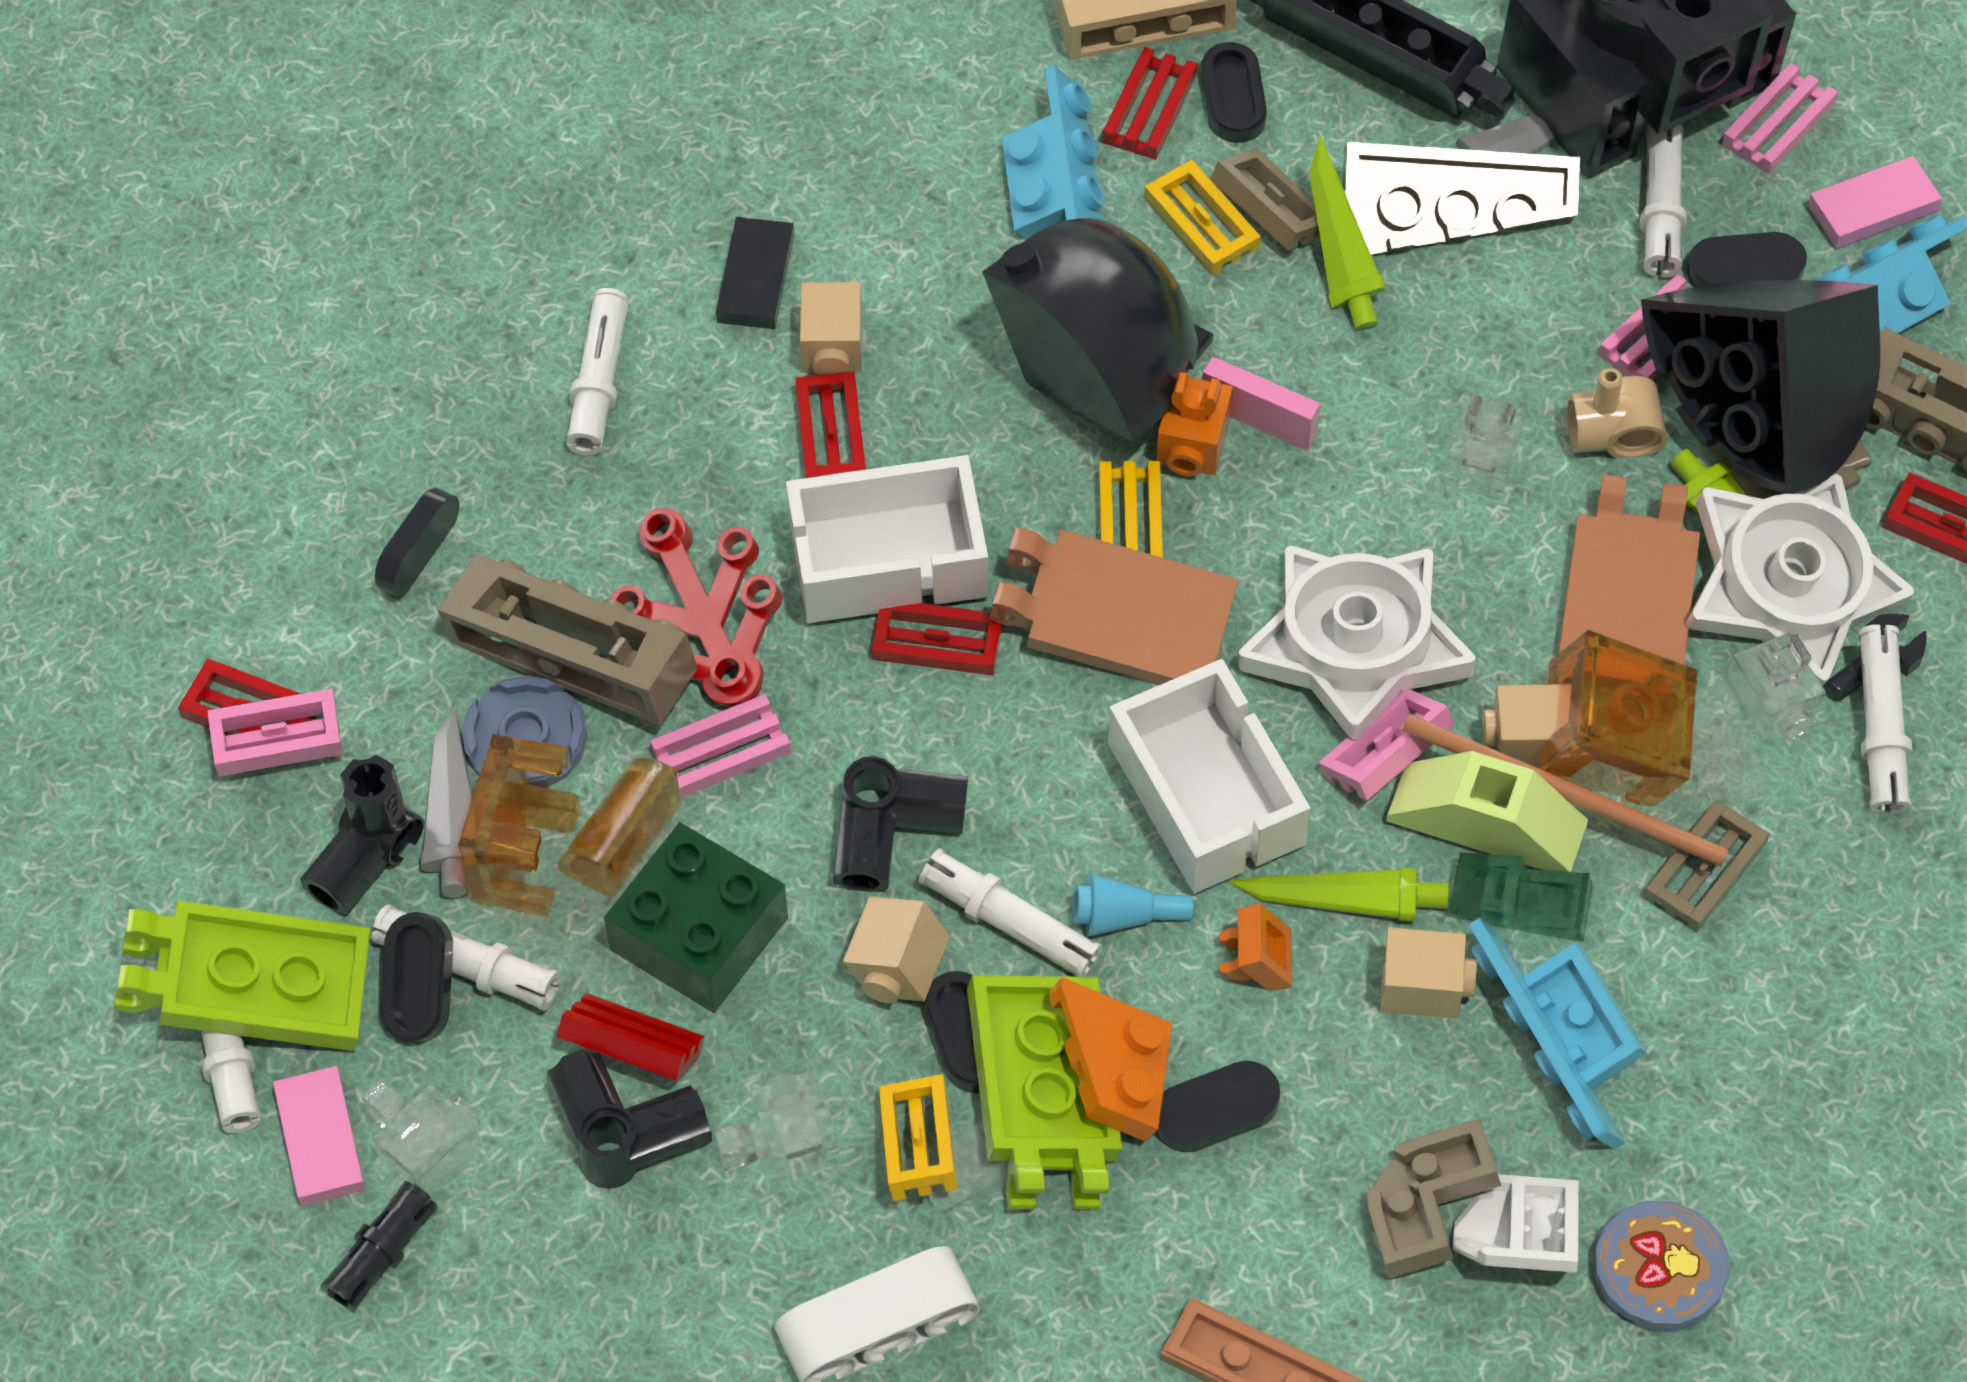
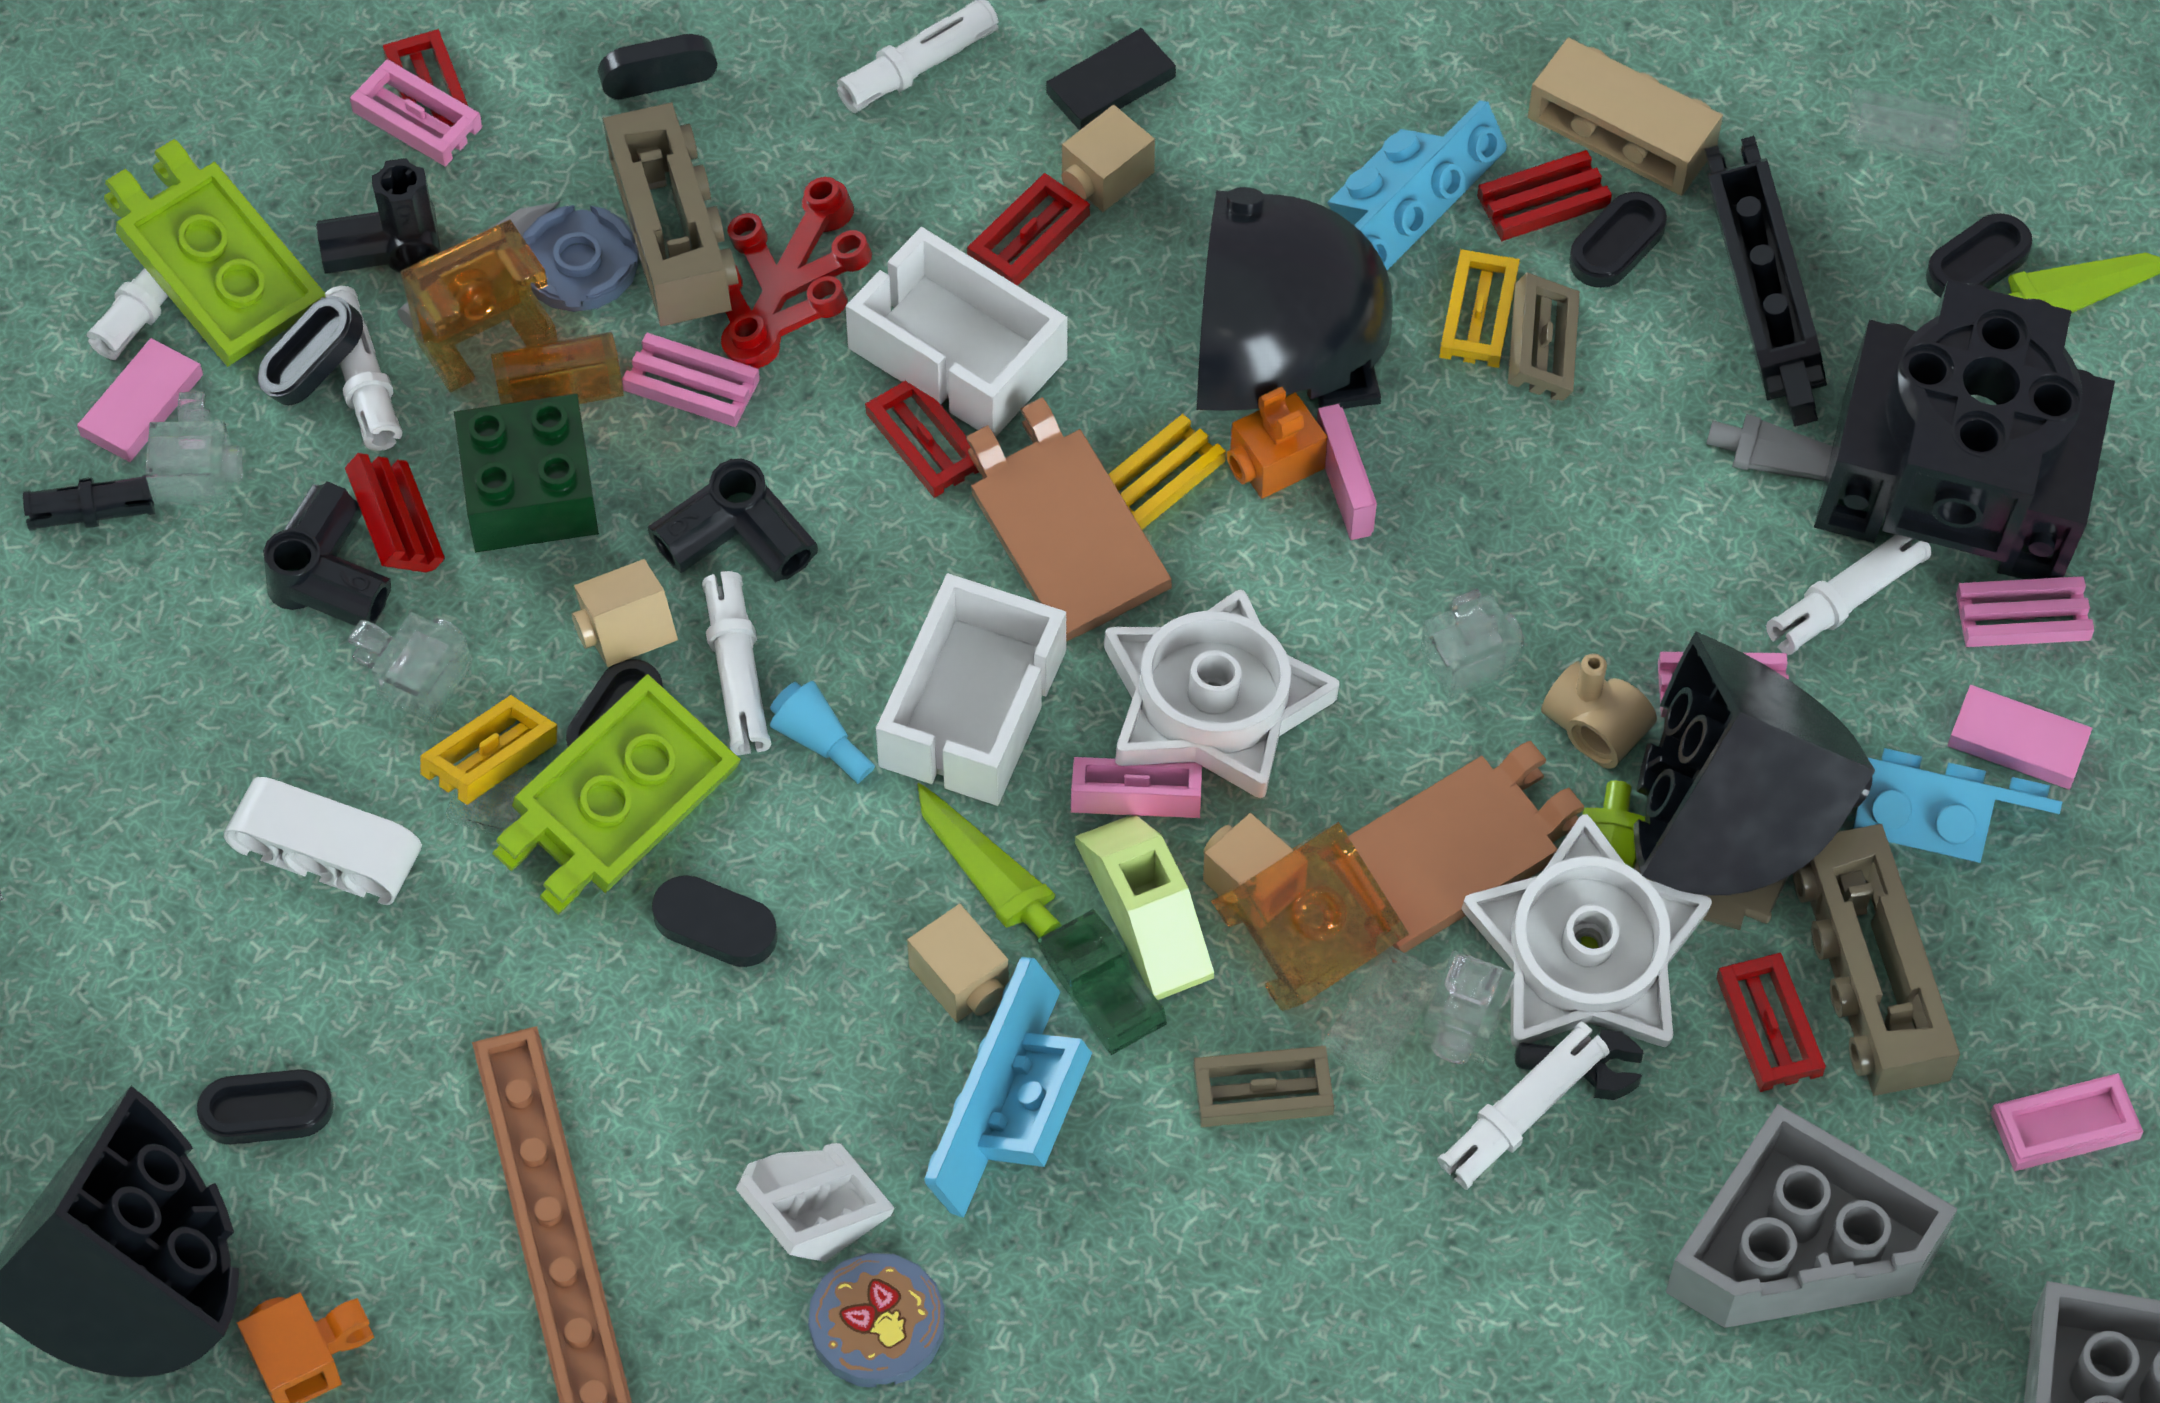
camera: 45 degrees right, 0 degrees up
orange wing [1049,977,1173,1142] -> none
orange tile [1219,903,1292,990] -> none
lime bar [1309,134,1386,331] -> none
wing [1342,142,1580,256] -> none
dark tan plate [1367,1119,1501,1279] -> none
nougat axle [1402,713,1729,867] -> none
black tile [1687,232,1807,287] -> none

